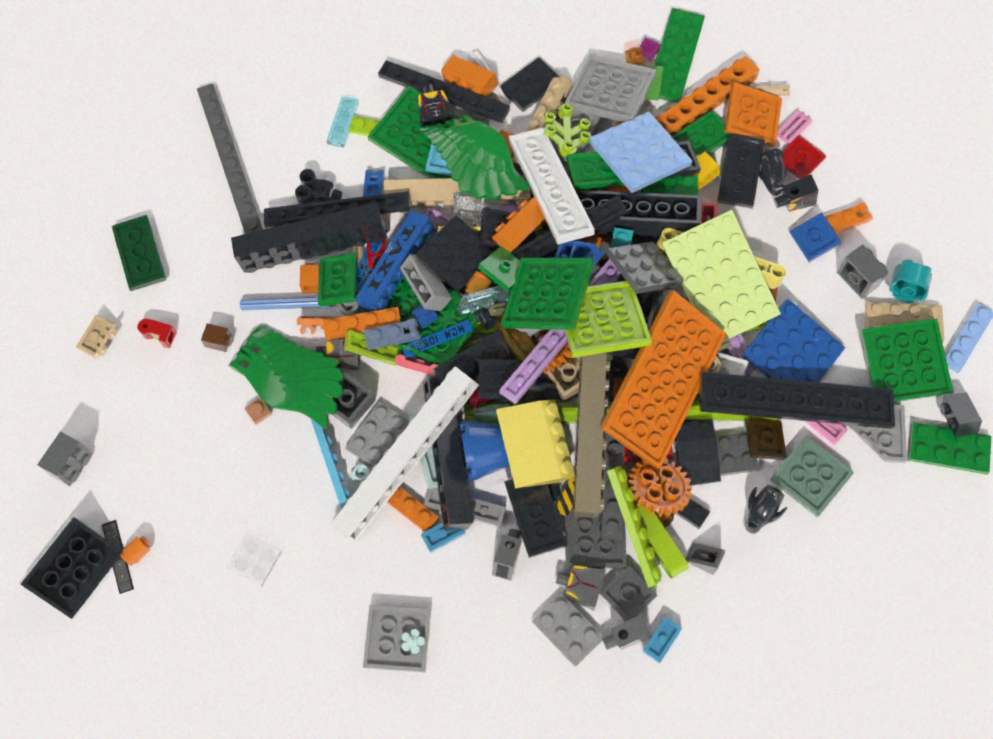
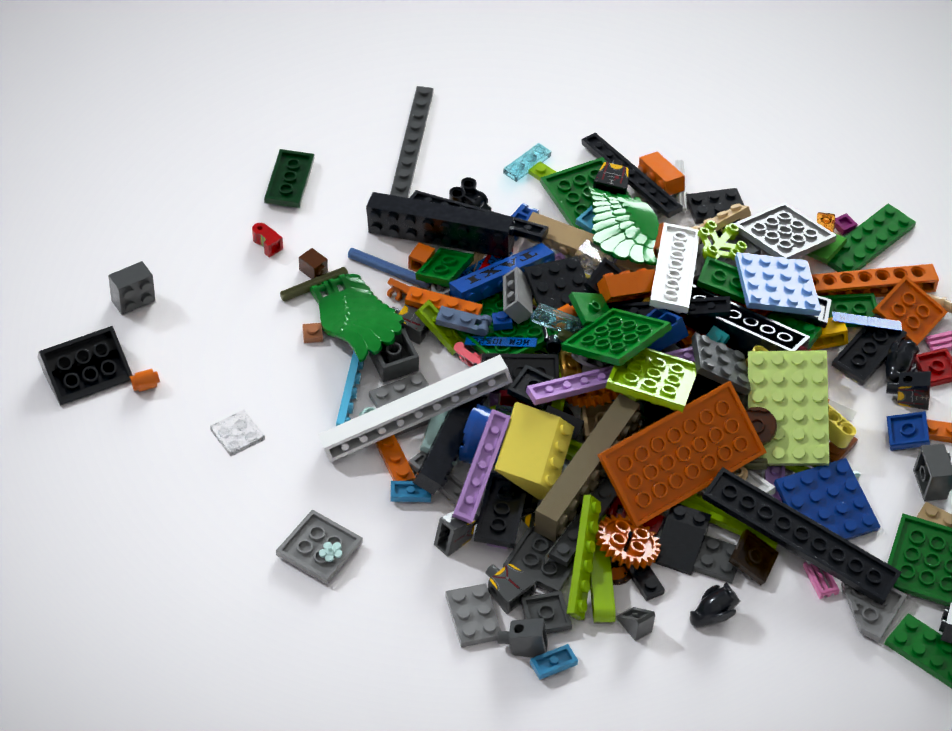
camera: 25 degrees right, 20 degrees down
tan bracket [75,314,118,359] -> none
sticker [101,520,134,595] -> none
sand green plate [769,435,854,518] -> none
none -> olive axle [280,267,348,302]
none -> lavender plate [452,409,511,524]
none -> reddish brown tile [746,407,777,445]
none -> clear blue sticker [832,311,902,331]

